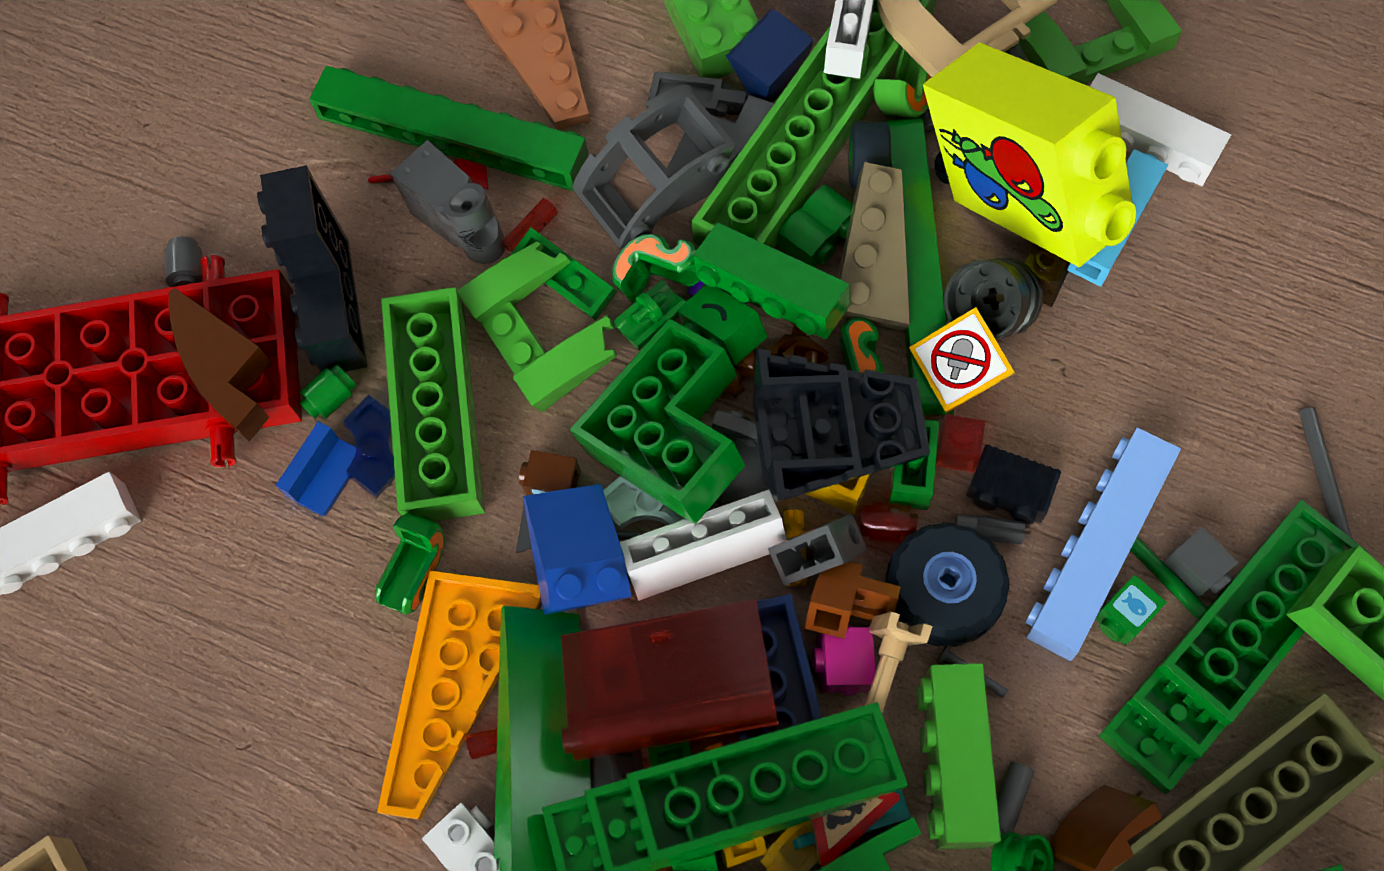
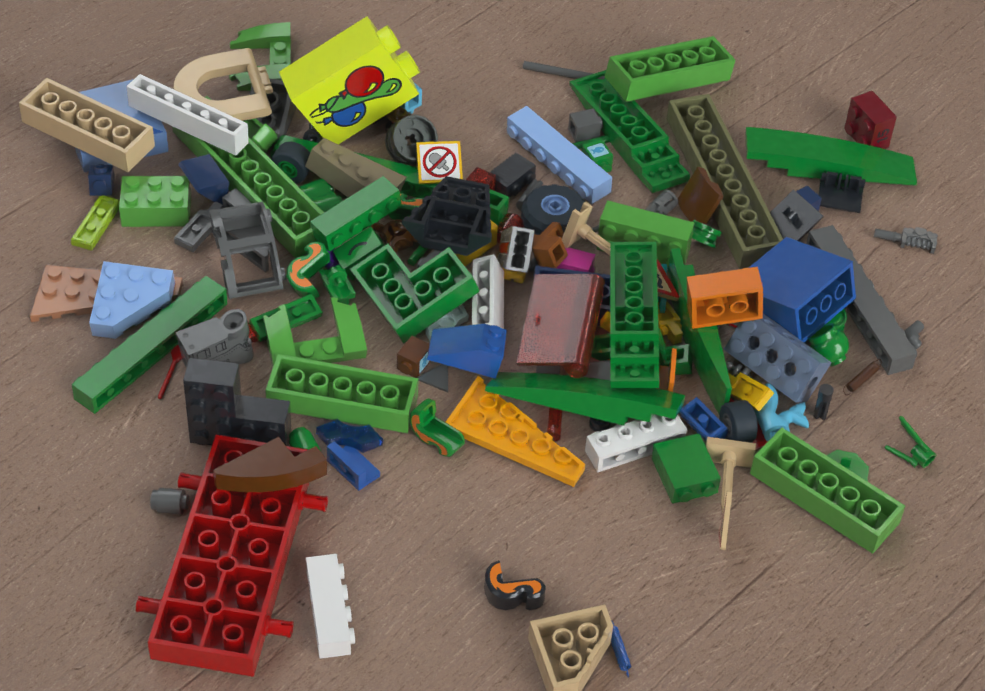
camera: 80 degrees left, 20 degrees down
none -> light blue brick [89,261,175,339]
none -> black animal [484,560,546,610]
none -> dark grey hinge [645,190,678,215]

